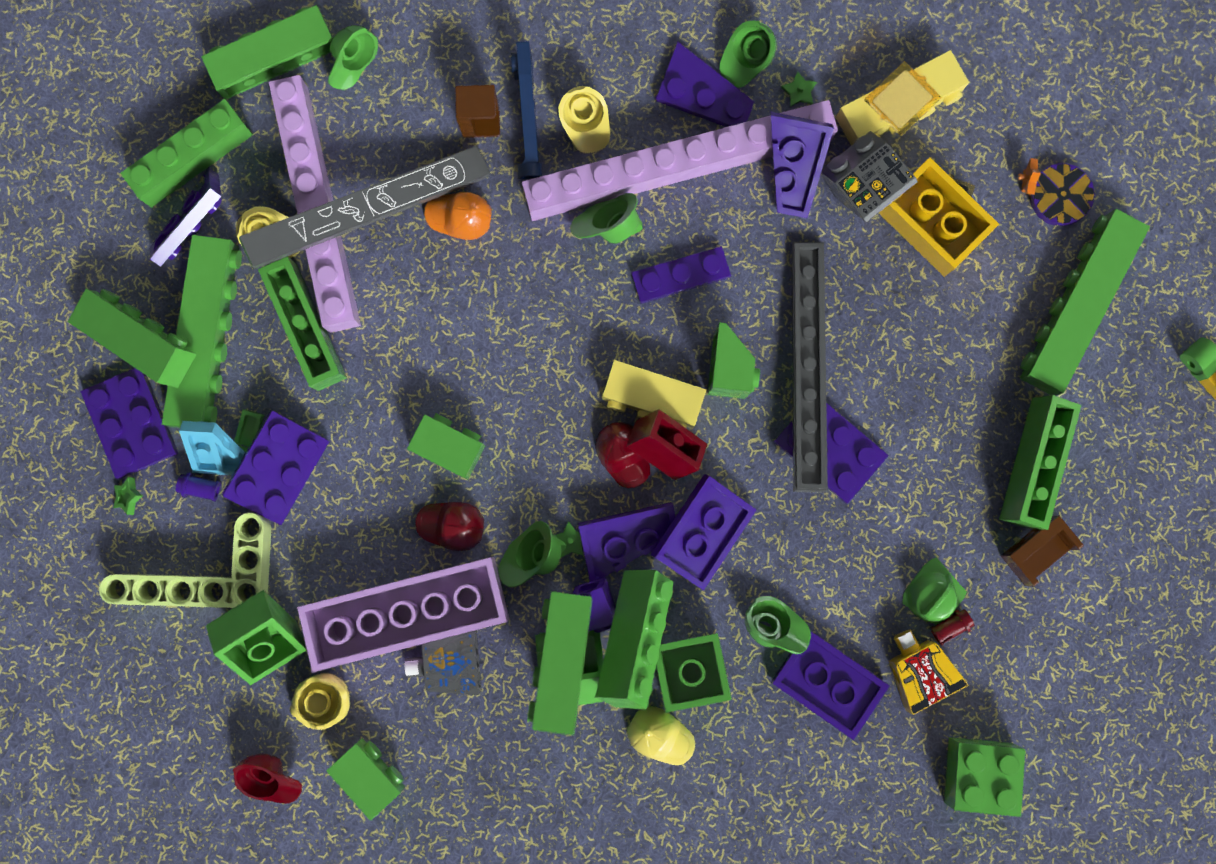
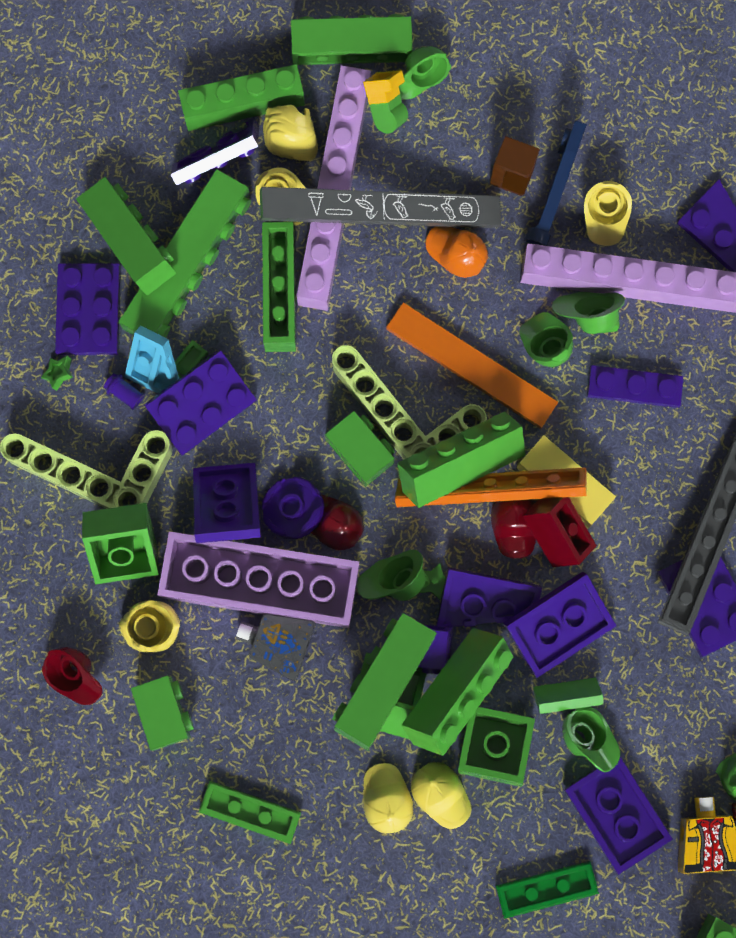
camera: 25 degrees right, 5 degrees down
bright green slope [707,322,760,399] -> none
none -> dark purple plate [193,462,261,543]
none -> bright green tile [199,781,301,844]
none -> dark purple tile [262,477,324,539]
none -> light yellow hair [263,105,318,161]
none -> yellowish green beam [332,345,487,460]
none -> leg [363,70,408,134]
none -> light yellow piece [363,763,413,834]
none -> orange tile [386,302,558,429]
none -> orange tile [395,467,587,507]
none -> bright green brick [397,412,526,508]
none -> green tile [495,861,599,919]
none -> bright green piece [519,312,573,368]
none -> bright green tile [533,678,603,714]

